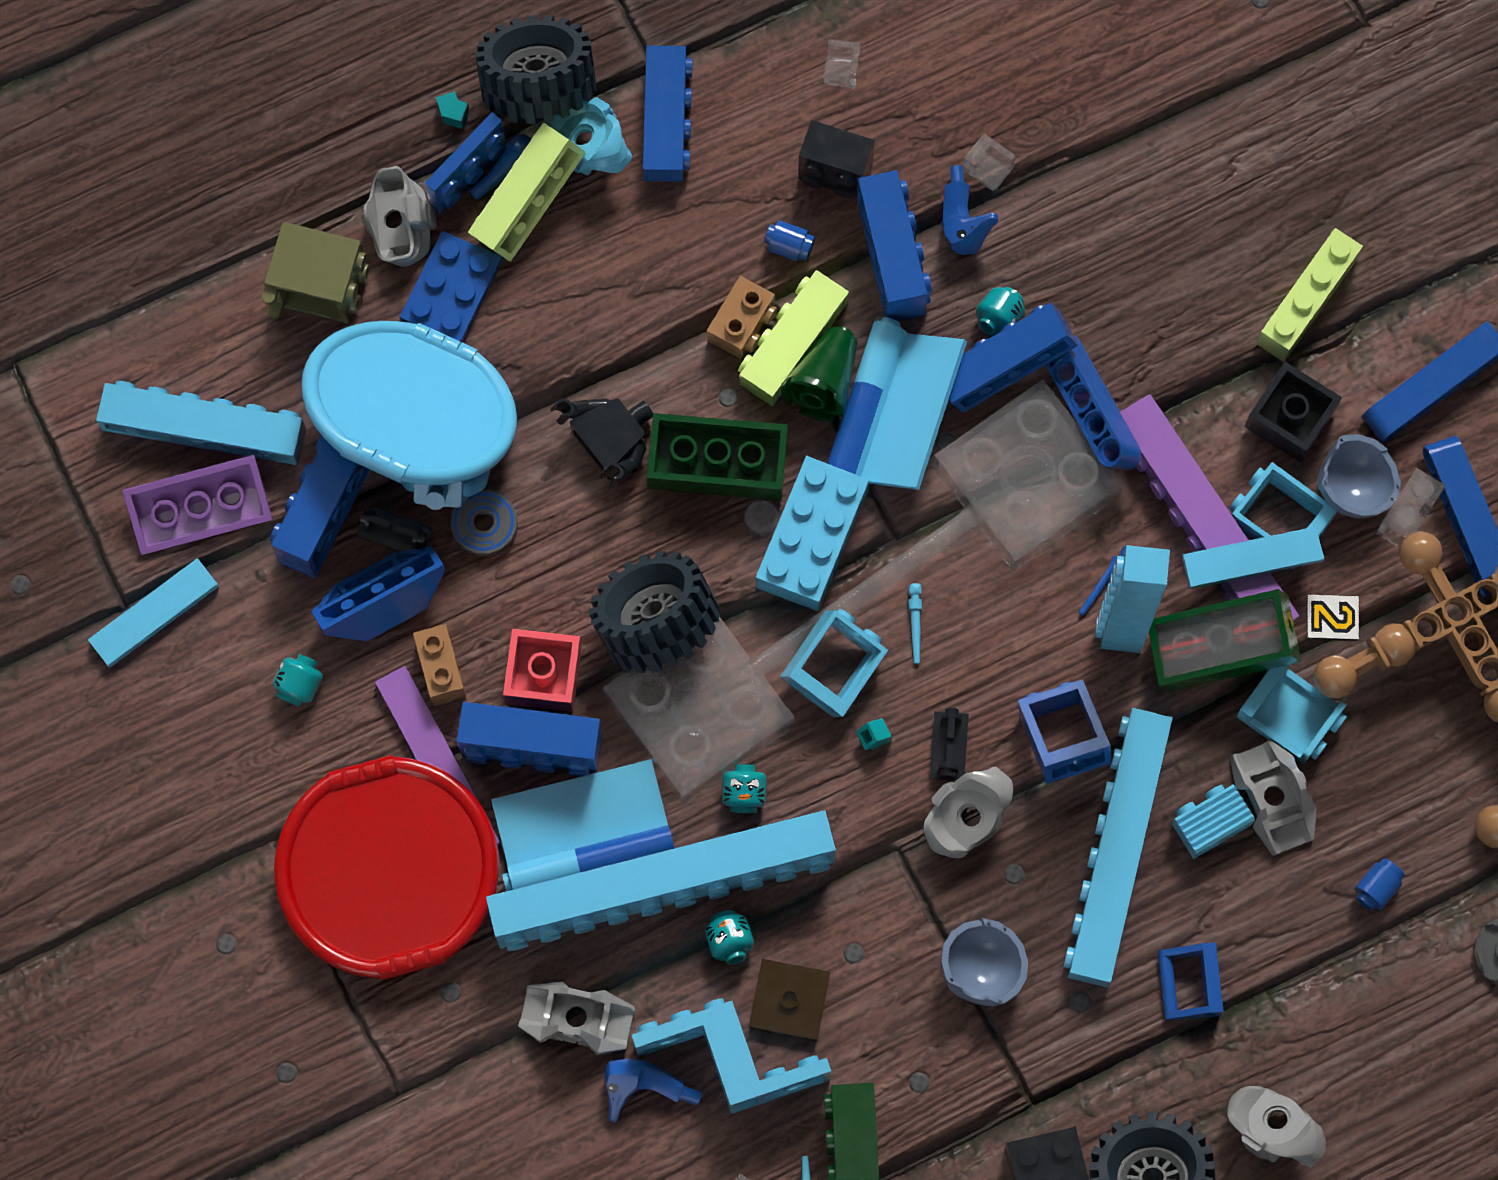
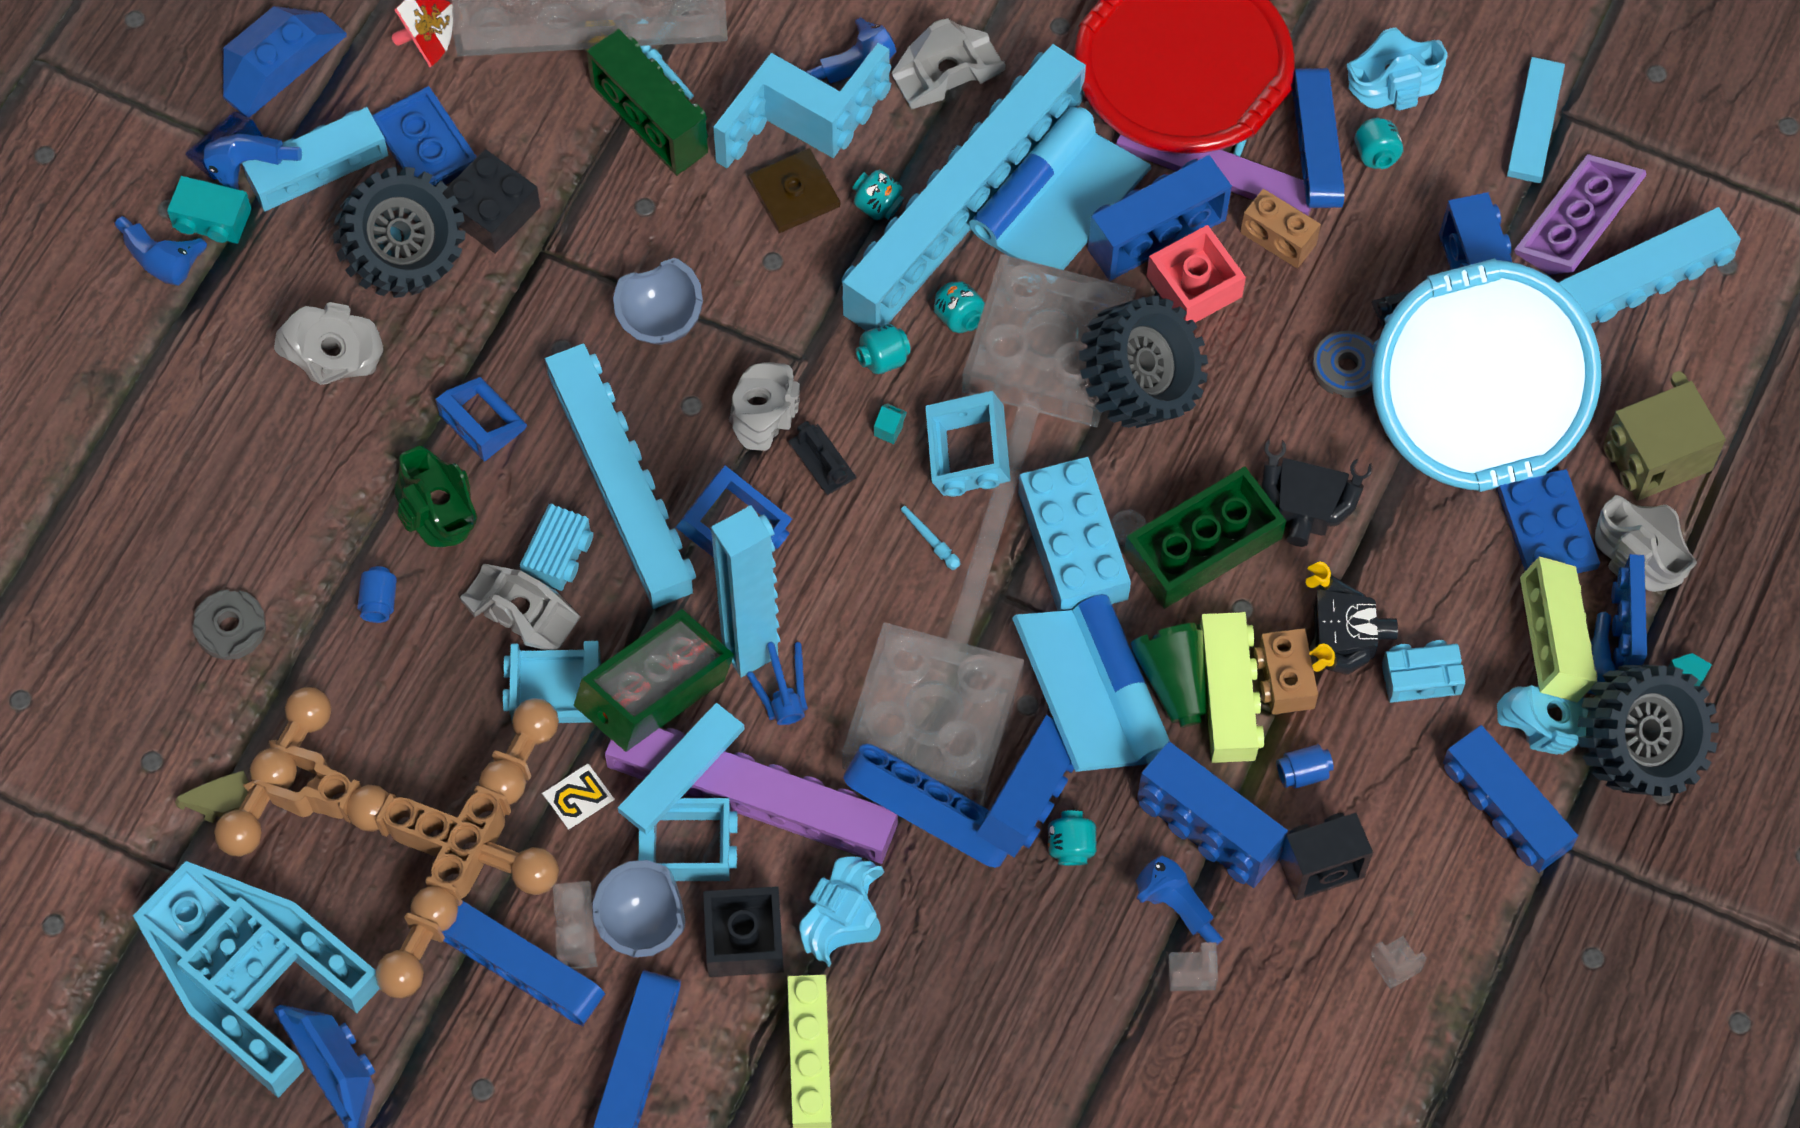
camera: 140 degrees right, 10 degrees down
blue wedge [311,546,446,641] -> none
none -> dark green piece [395,446,477,547]
none -> medium azure piece [799,857,884,968]
none -> teal head [856,324,910,374]
none -> blue beam [1292,68,1344,208]
none -> black torso [1306,562,1398,675]
none -> medium azure piece [1347,28,1448,111]
none -> medium azure brick [1382,640,1465,703]

